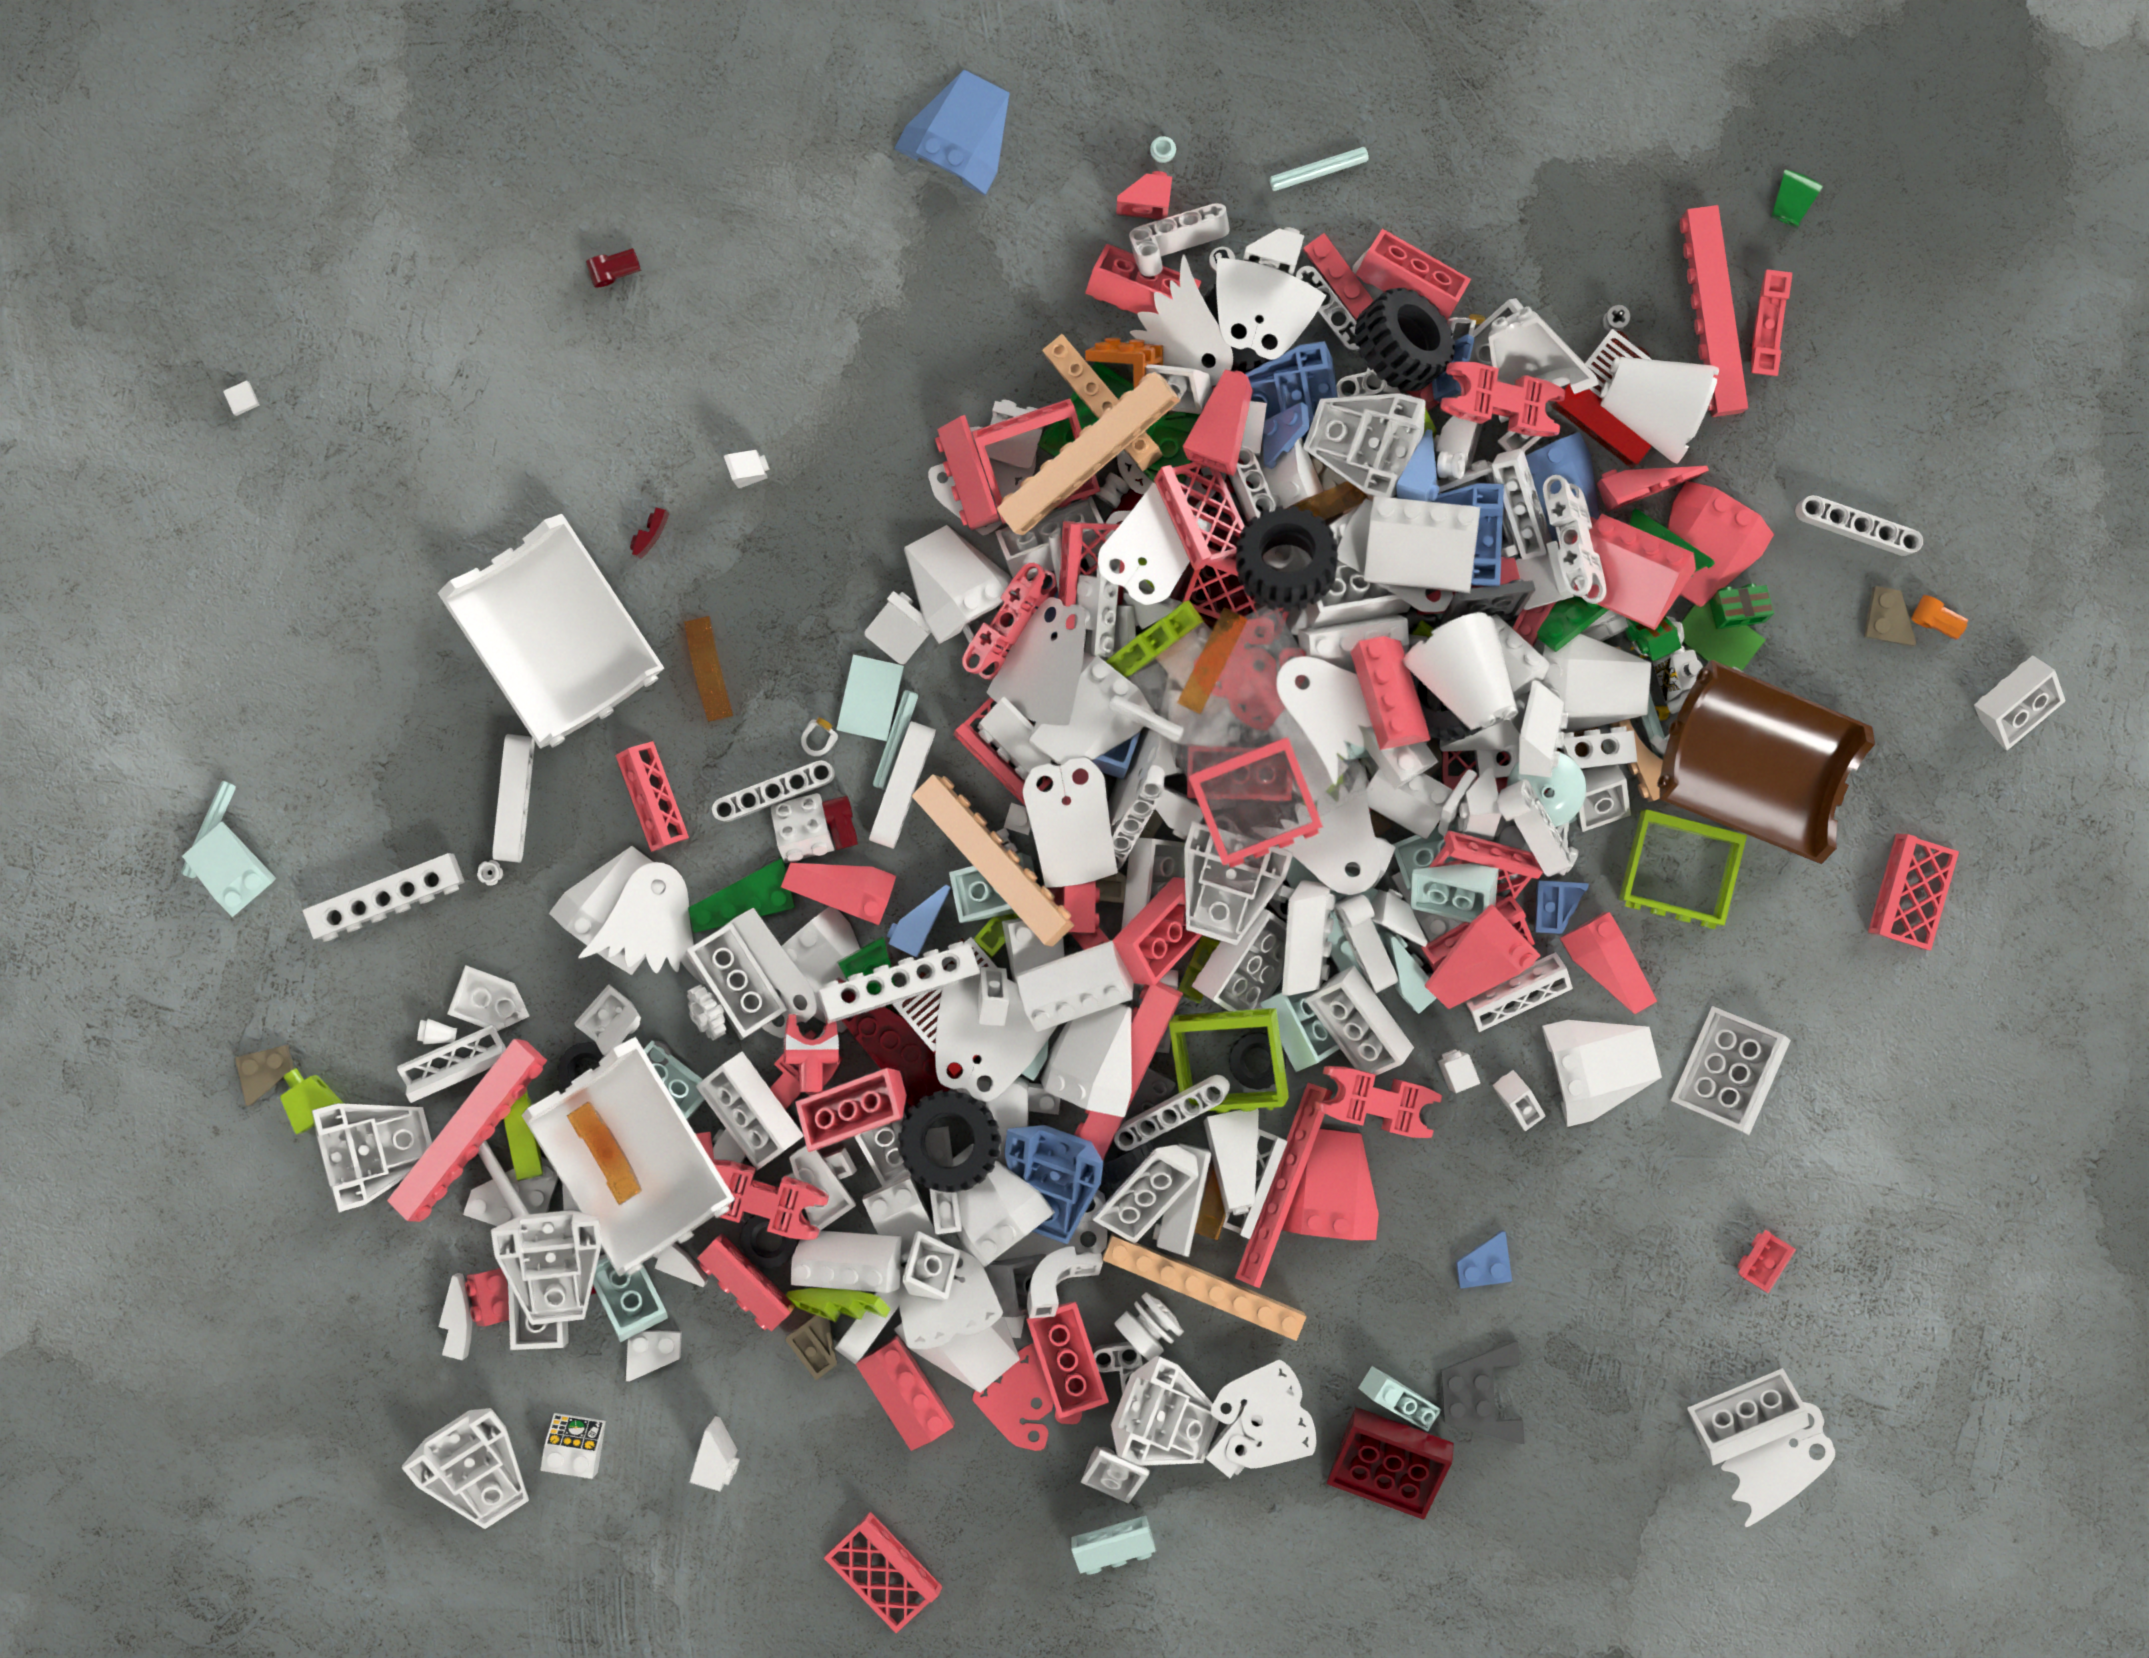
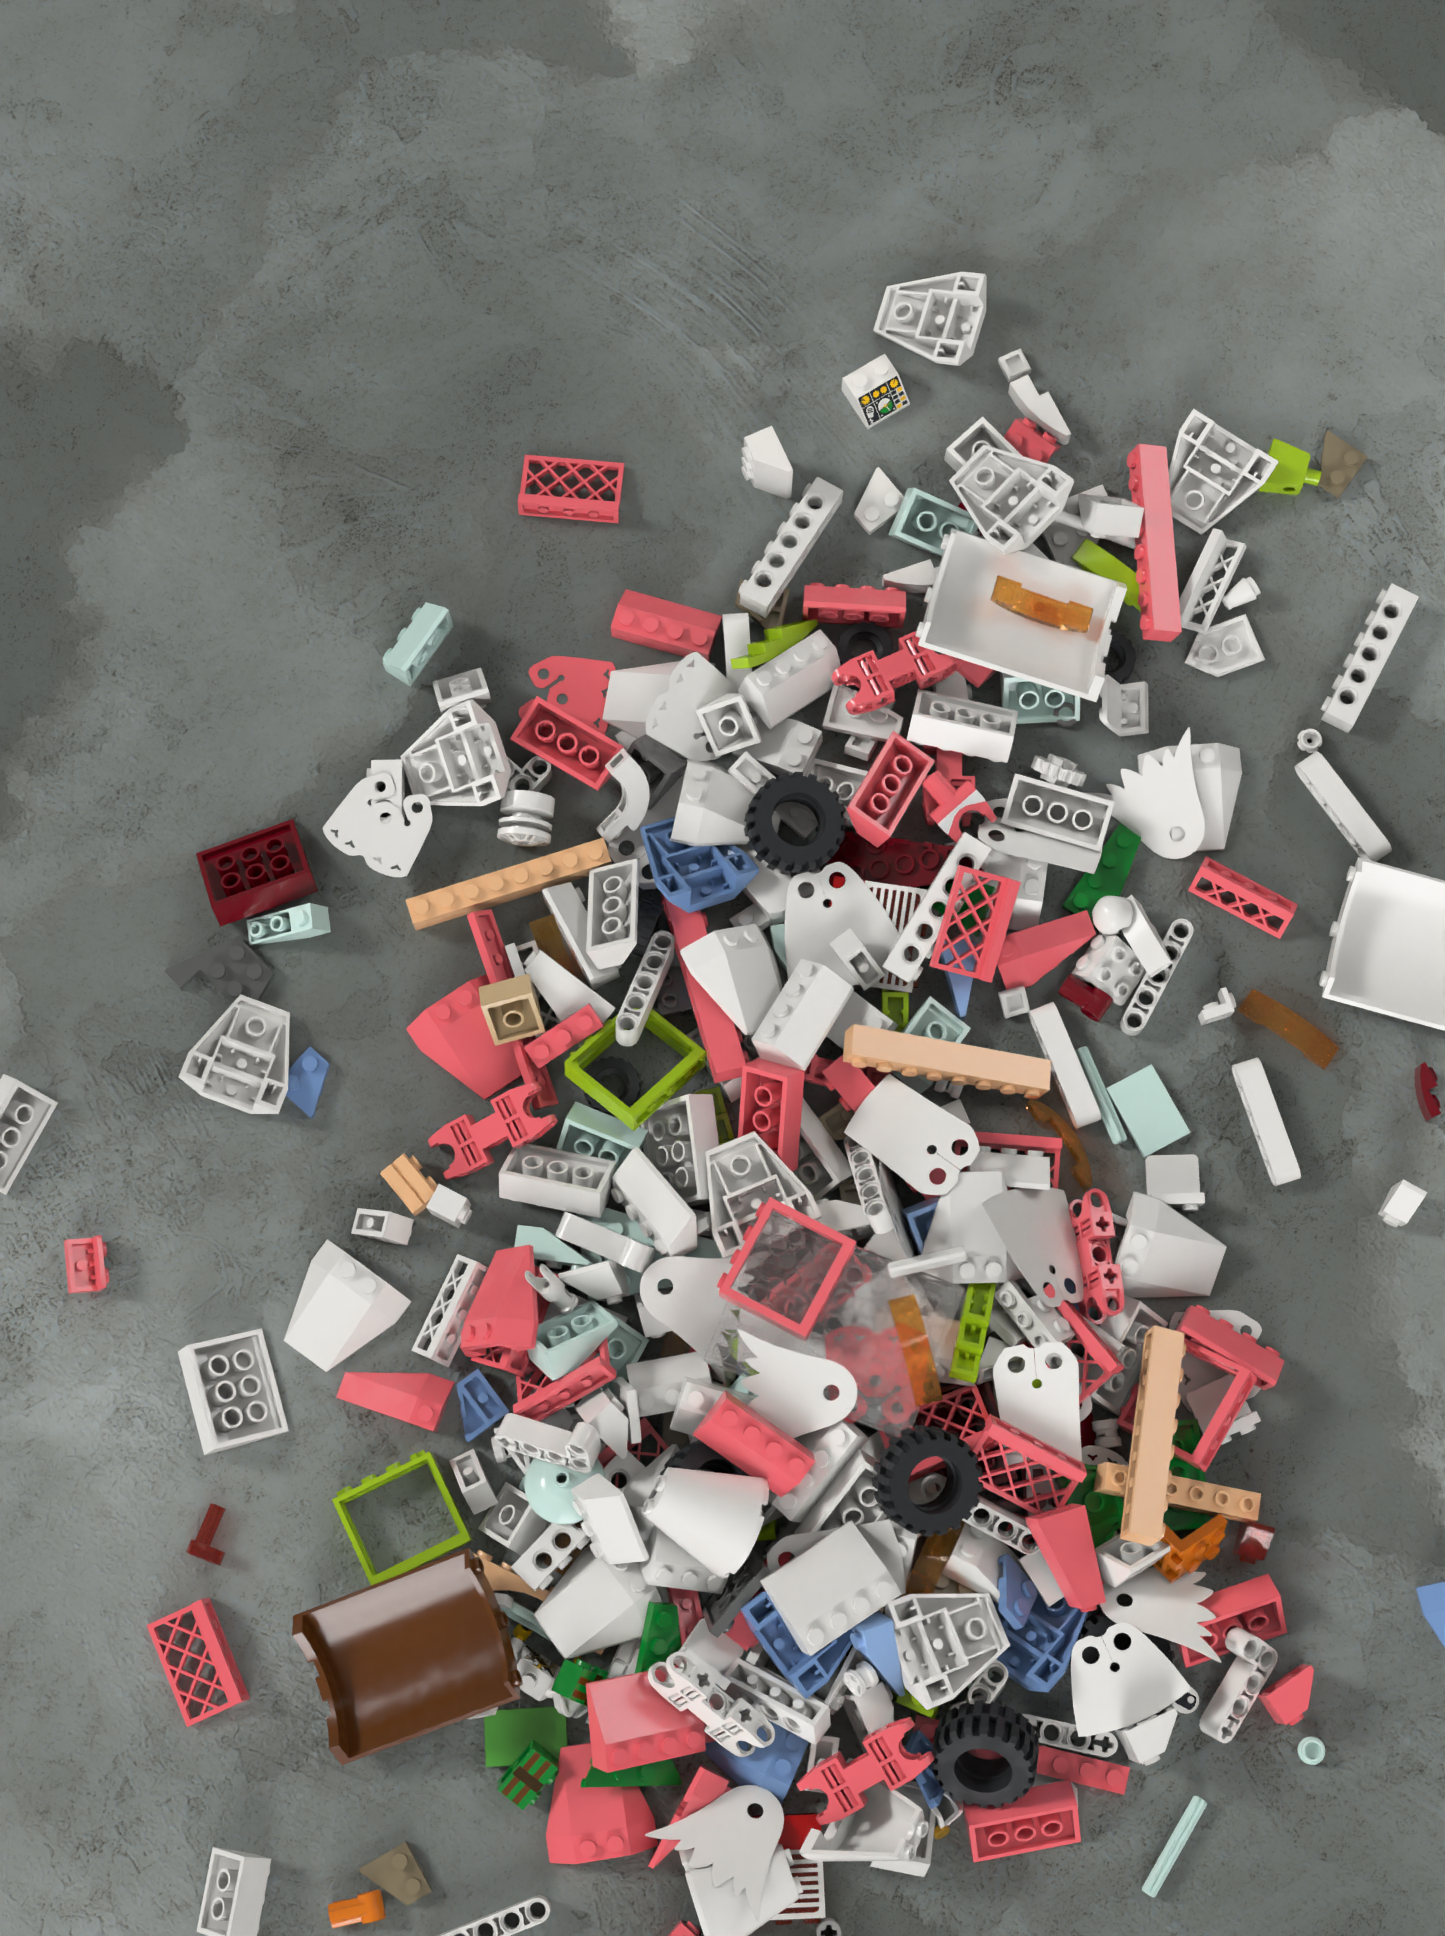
camera: 140 degrees right, 10 degrees down
white piece [801,717,838,757] -> none
none -> white wedge [179,994,290,1114]
none -> clear red piece [186,1503,226,1566]
none -> light nougat brick [380,1153,438,1216]
none -> white slope [449,1449,498,1515]
none -> tan slope [479,974,546,1046]
none -> coral plate [524,1003,604,1069]
none -> white piece [525,1264,578,1315]
none -> white piece [645,1785,784,1921]
none -> white brick [738,477,843,618]
none -> coral fence [929,865,1021,983]
none -> white tile [998,348,1032,382]
none -> white tile [998,985,1030,1018]
none -> clear orange slope [1025,1099,1092,1192]
none -> white slope [1078,493,1144,541]
none -> white hair [1092,896,1133,935]
none -> white slope [1121,895,1173,978]
none -> white bracket [1198,987,1236,1026]
none -> white beam [1232,1057,1301,1186]
none -> clear red slope [1233,1521,1275,1565]

